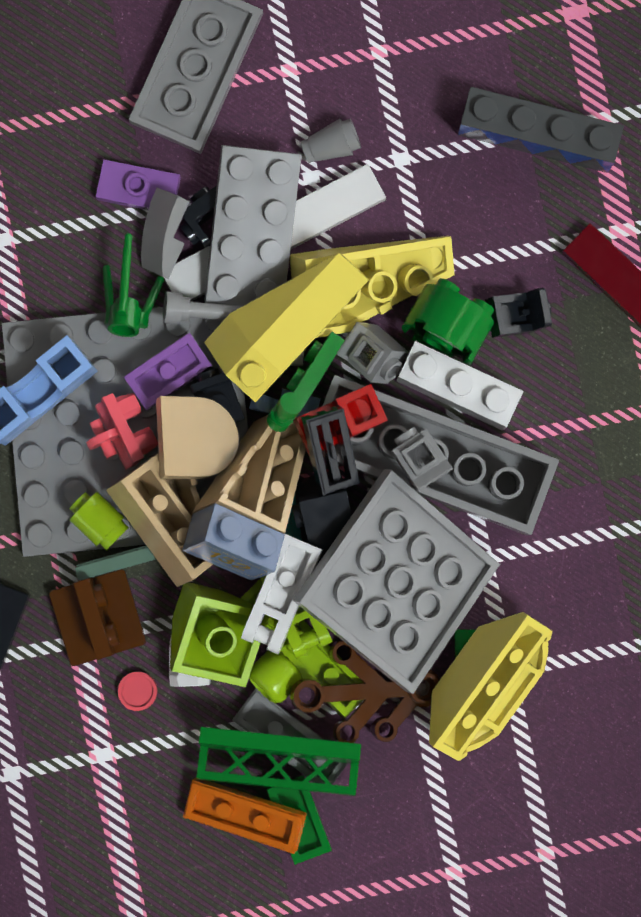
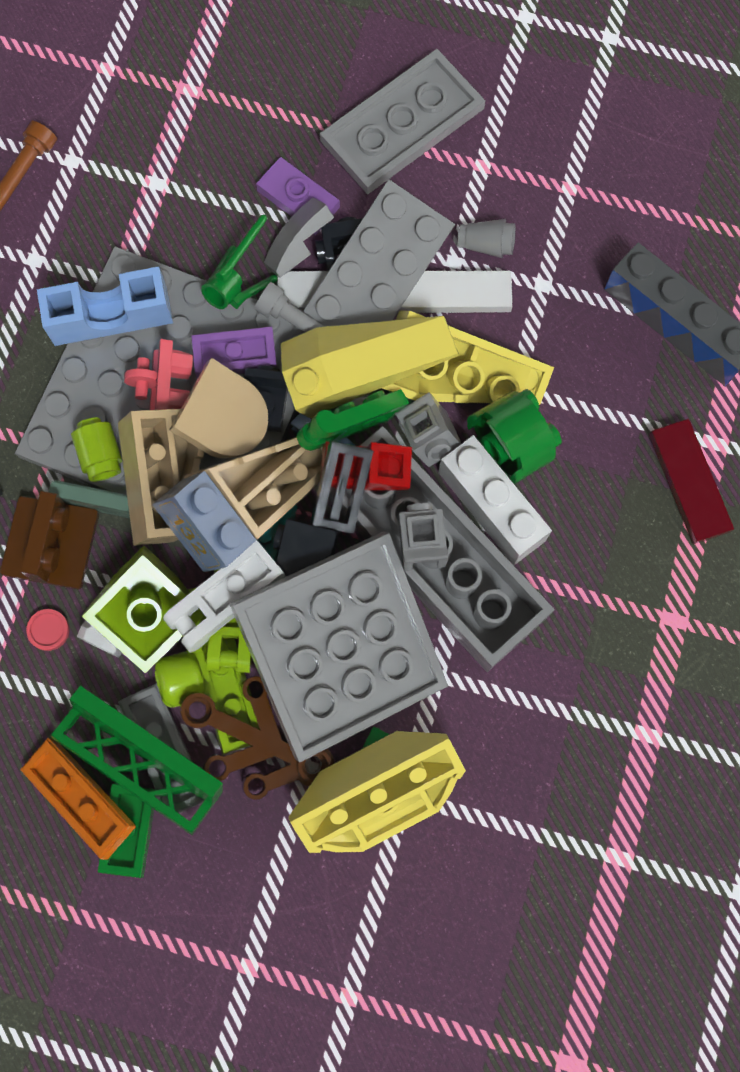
camera: 25 degrees right, 10 degrees down
black bracket [485,288,552,338] -> none

